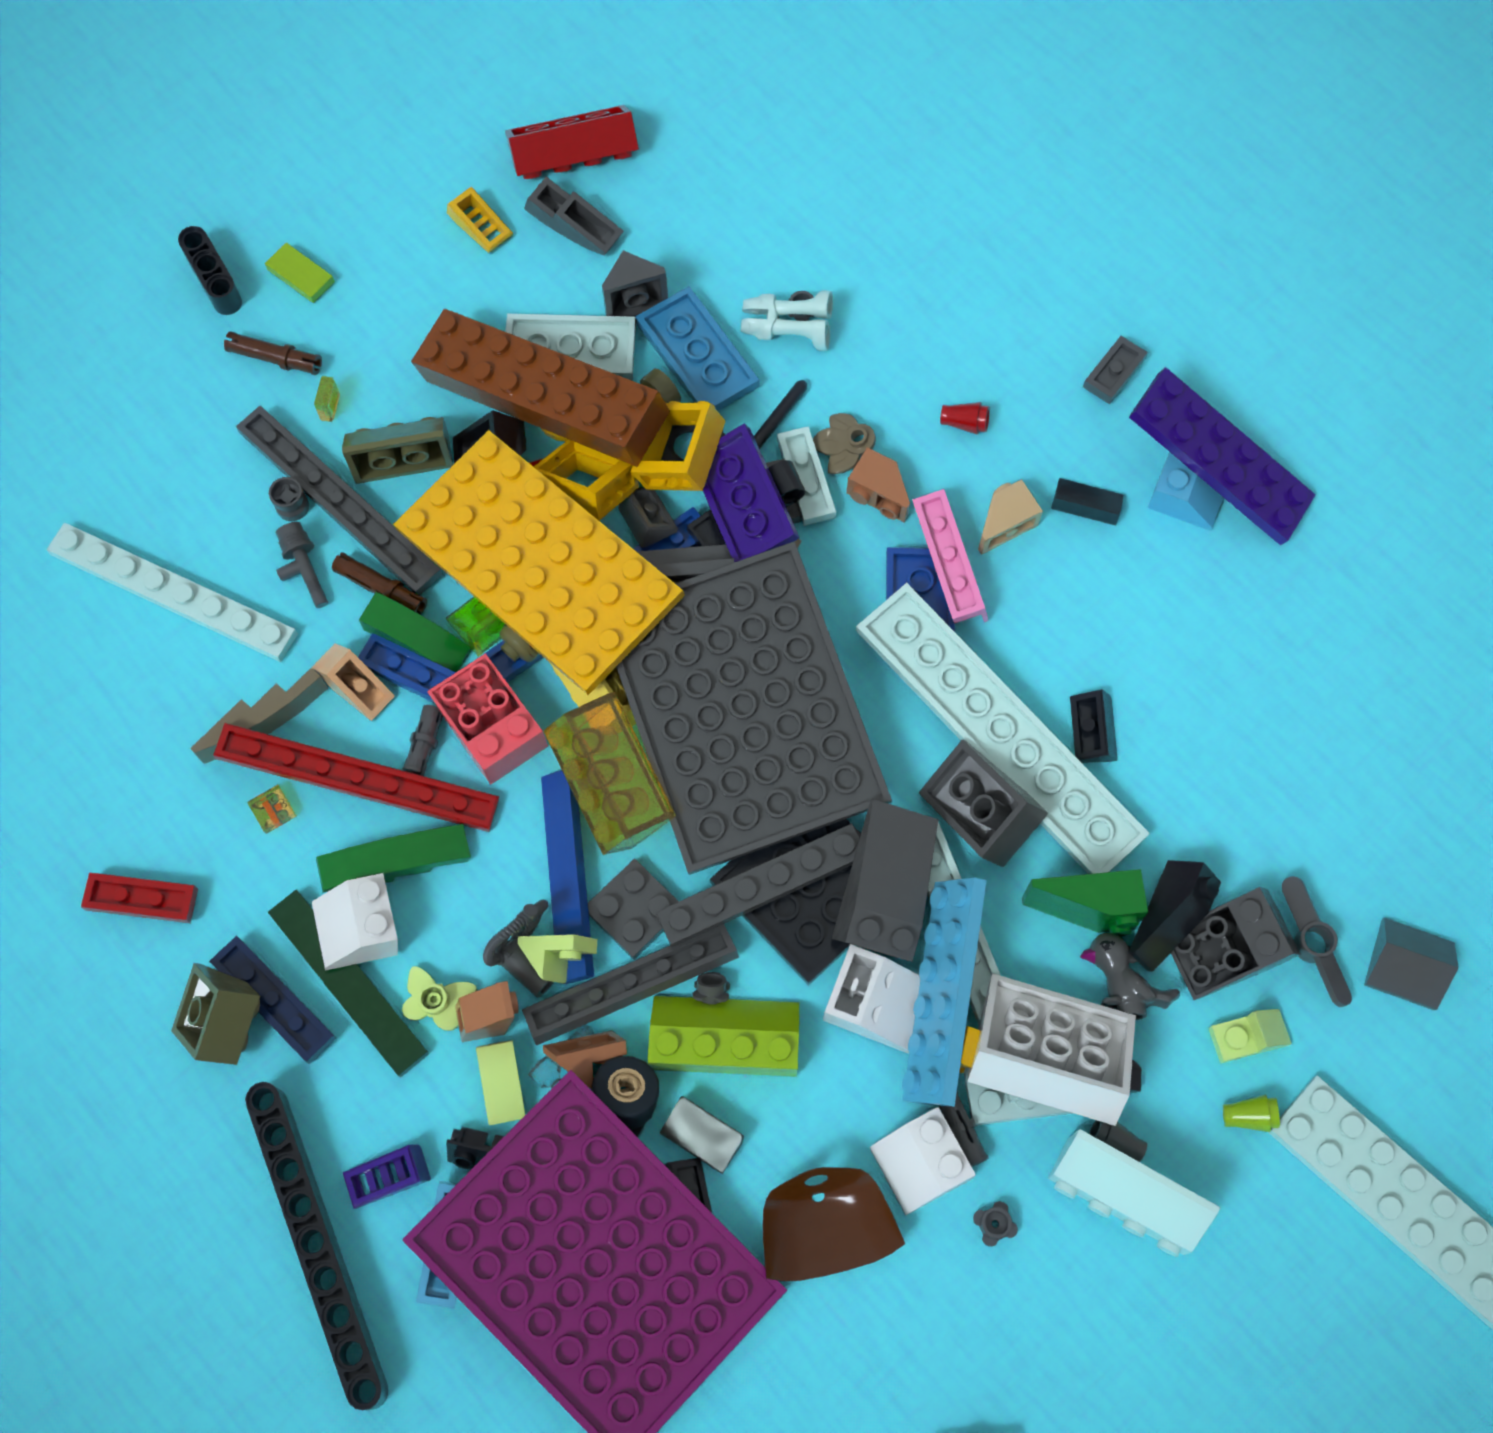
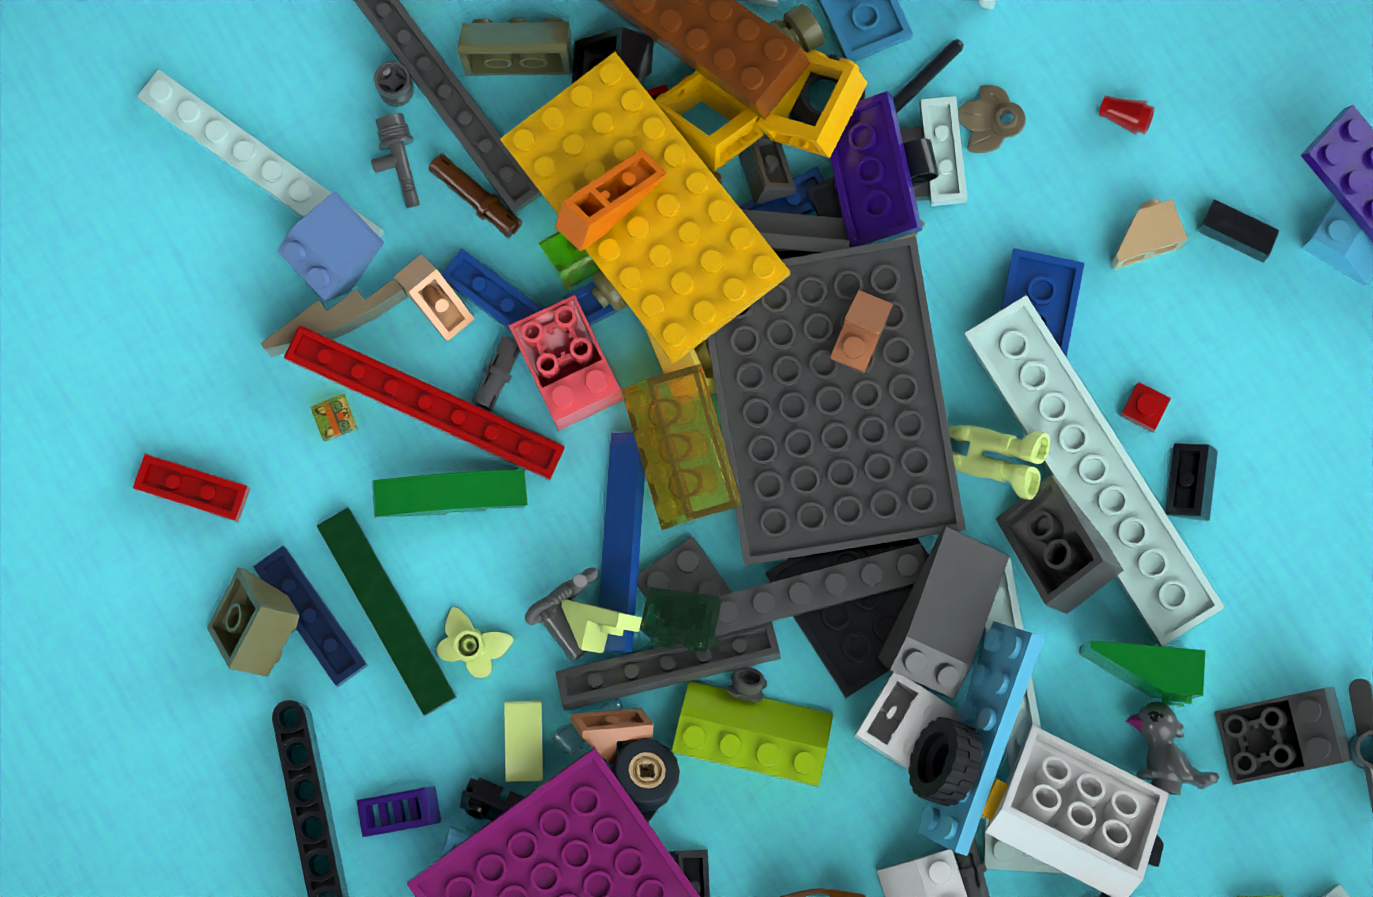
camera: 15 degrees right, 10 degrees up
white slope [312,873,398,971] -> none
green slope [359,592,472,672] -> none
nougat slope [455,981,518,1042] -> none
slope [660,1096,744,1174] -> none
nougat slope [846,447,910,523] -> none
bright pink panel [912,489,989,624] -> none
dark grey plate [1083,336,1148,404] -> none
black slope [1129,860,1221,972] -> none
yellowish green slope [1208,1009,1292,1064] -> none
none -> medium blue slope [277,192,385,301]
none -> orange slope [555,149,667,252]
none -> clear green bracket [639,587,722,652]
none -> nougat slope [830,290,893,373]
none -> black tyre [908,717,983,807]
none -> yellowish green piece [948,425,1050,500]
none -> red plate [1120,382,1171,432]

